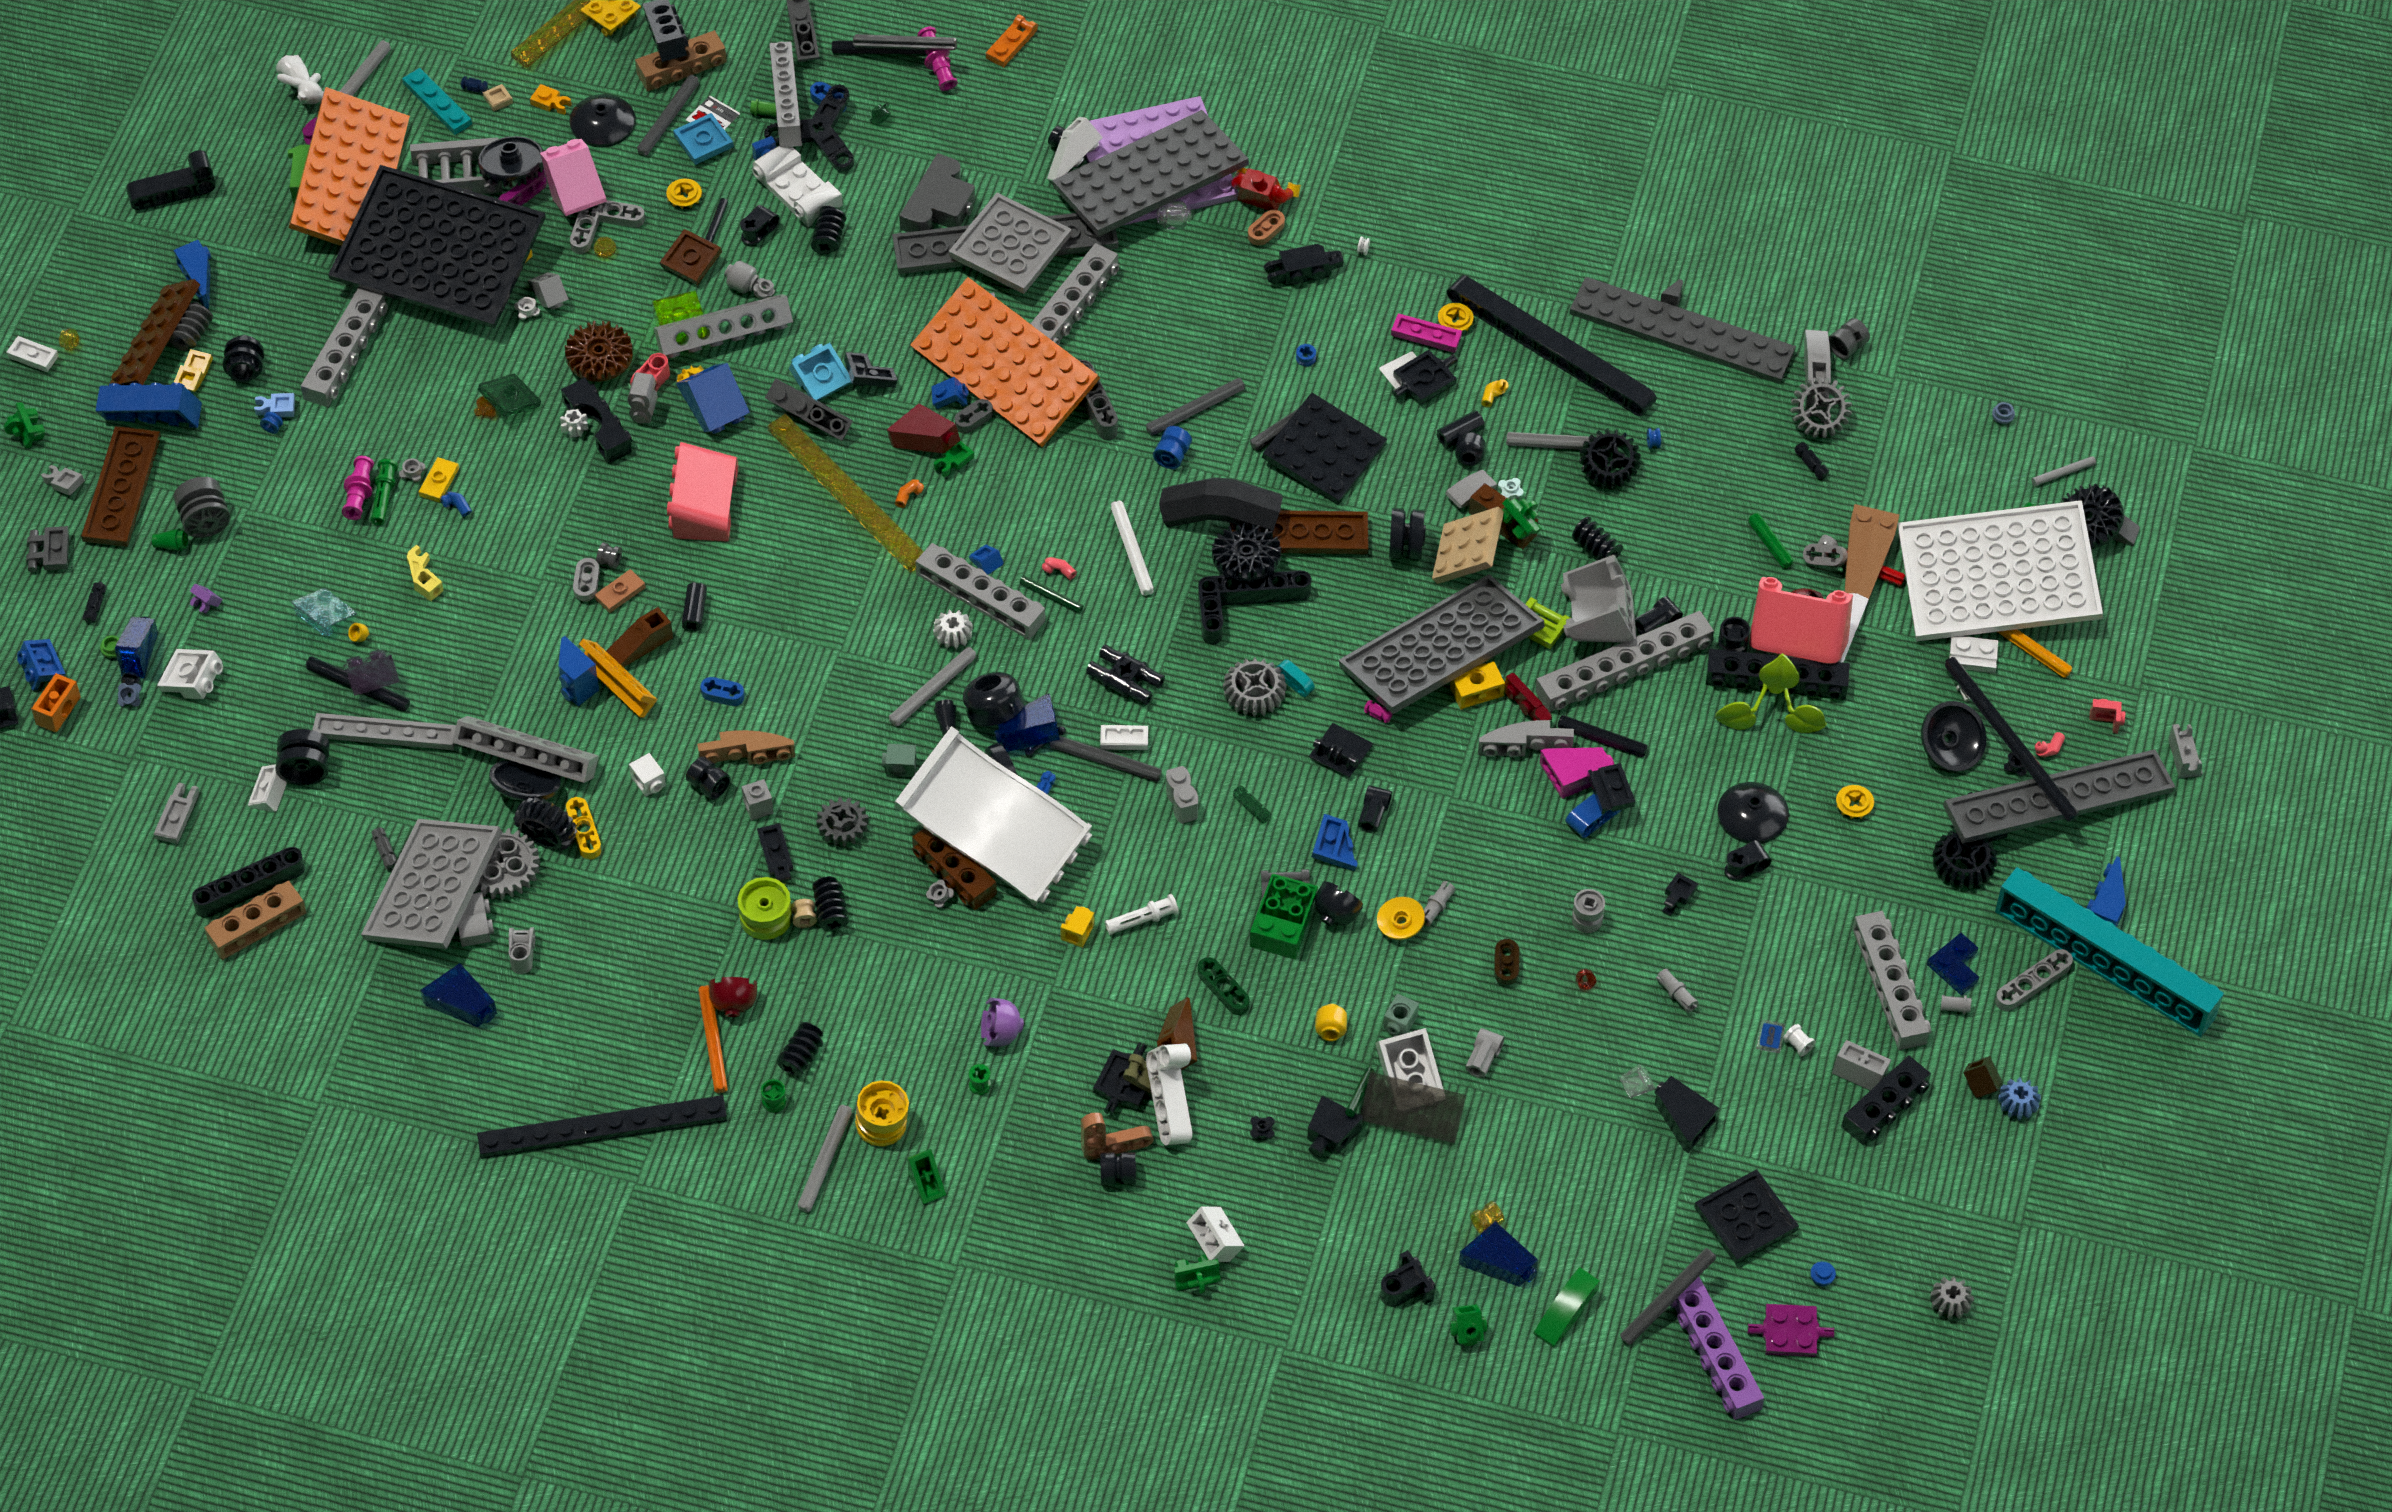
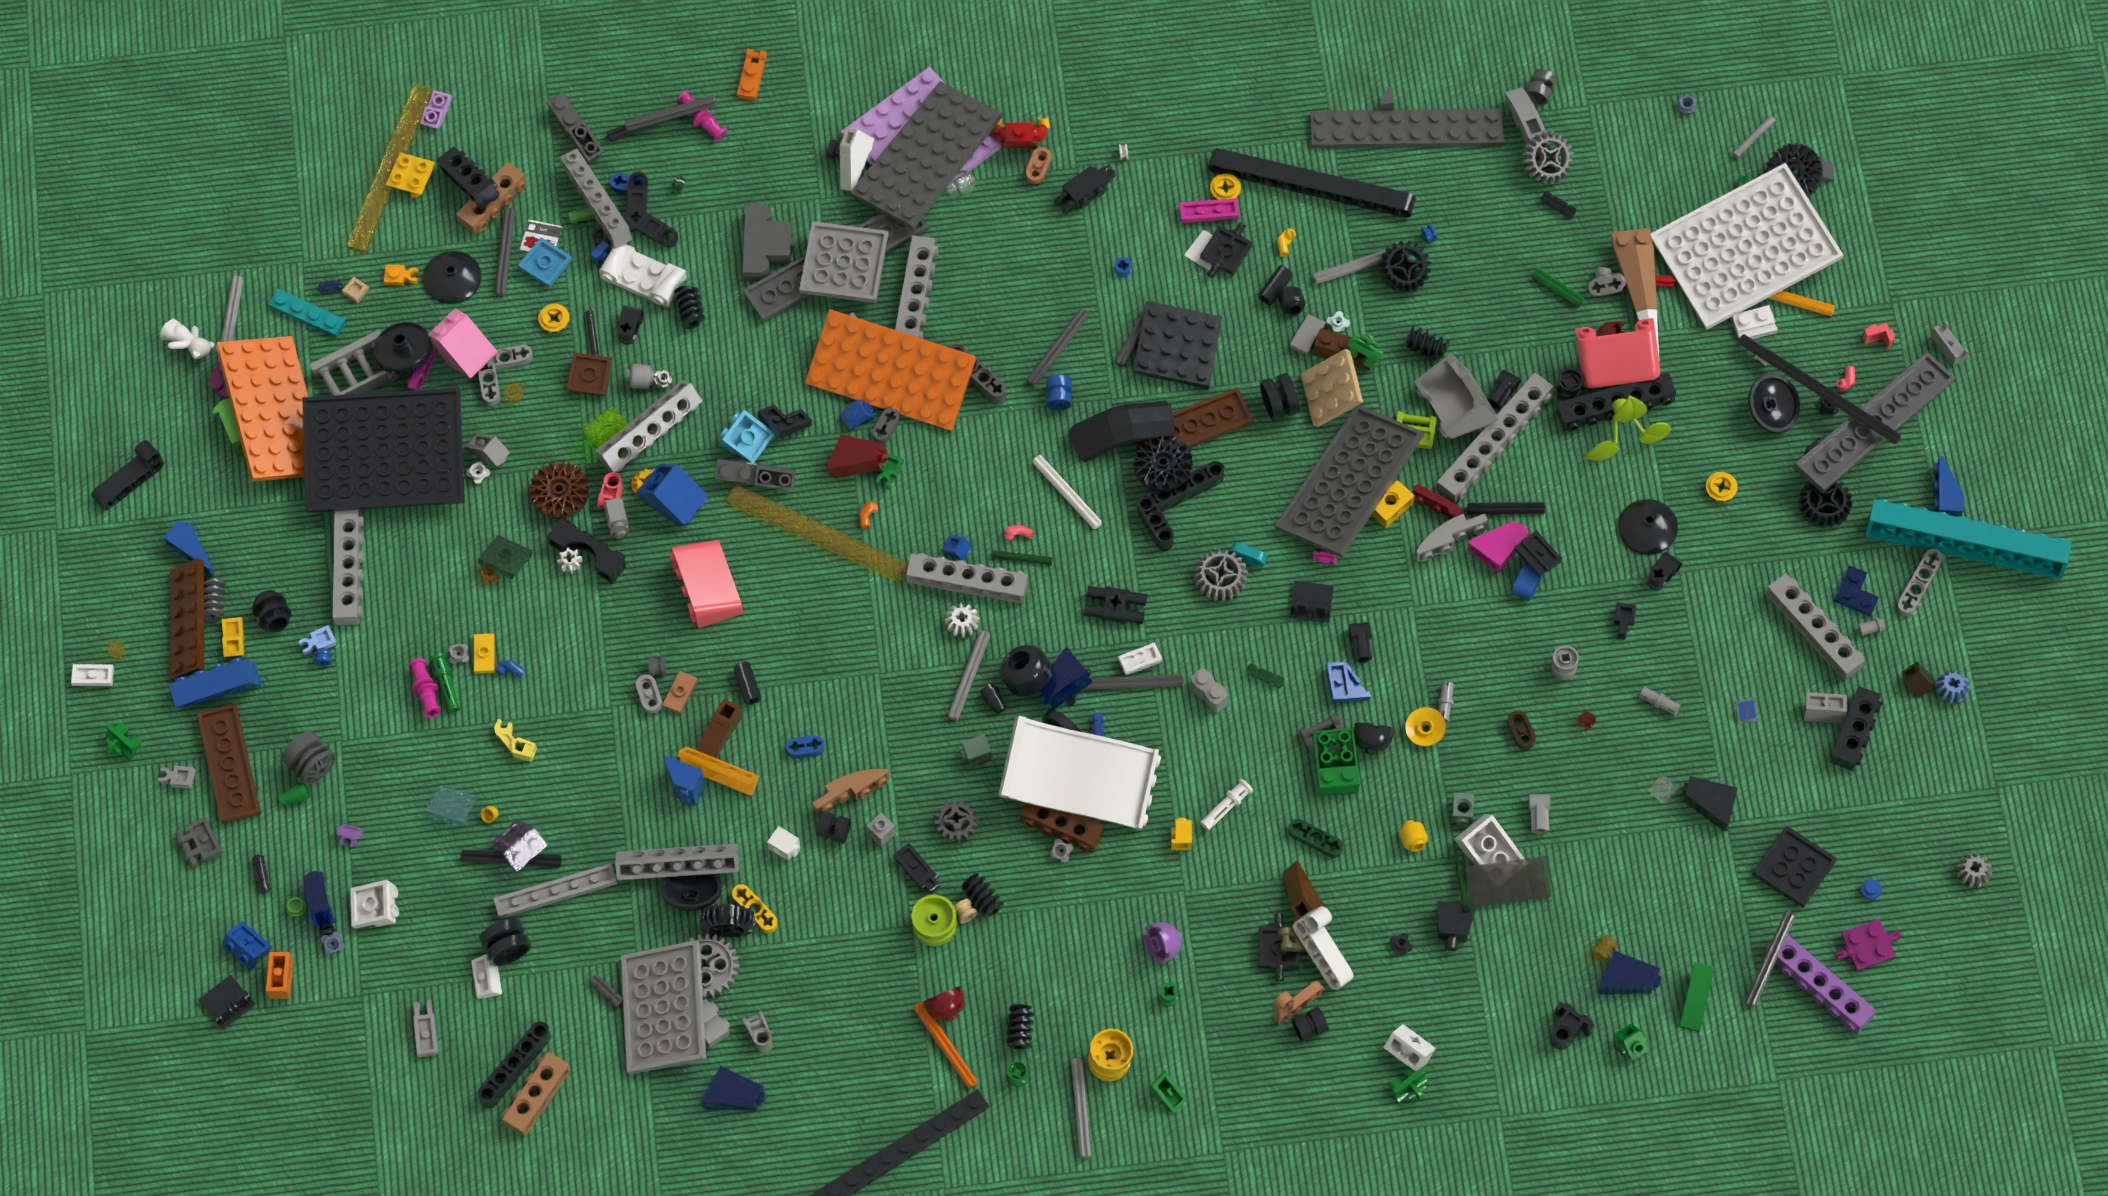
camera: 20 degrees left, 10 degrees up
white bush [1783,1024,1816,1056] -> none

